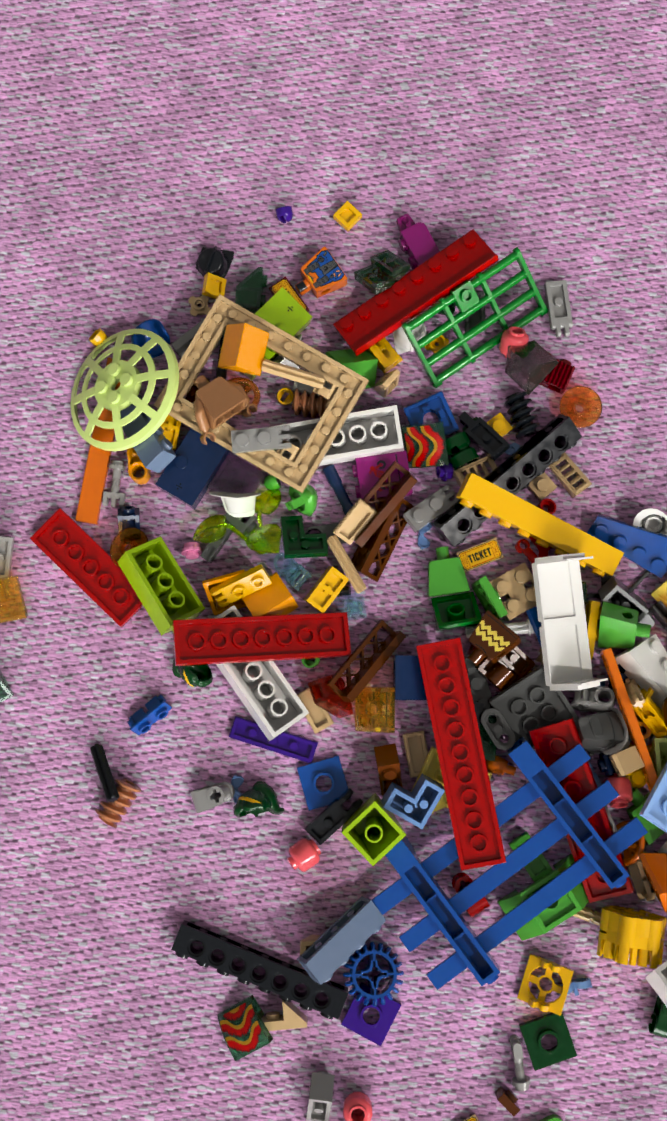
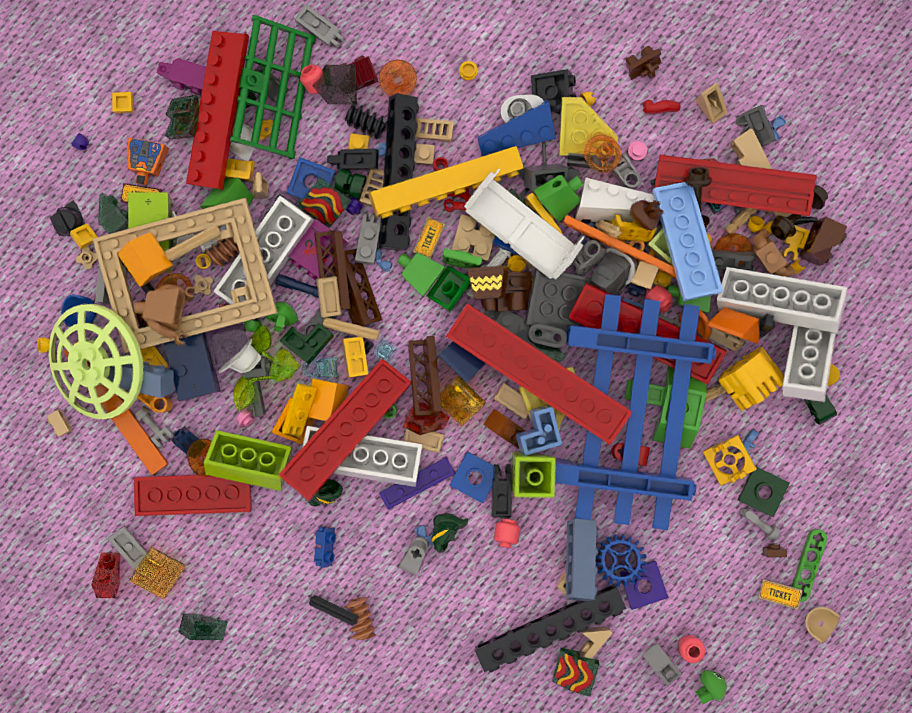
camera: 45 degrees left, 5 degrees up
light grey hinge [231,425,292,454] -> none
orange cylinder [486,755,517,776] -> none
none -> tan piece [47,410,73,437]
none -> tan plate [193,275,213,295]
none -> yellow plate [459,61,478,81]
none -> yellow plate [507,255,526,272]

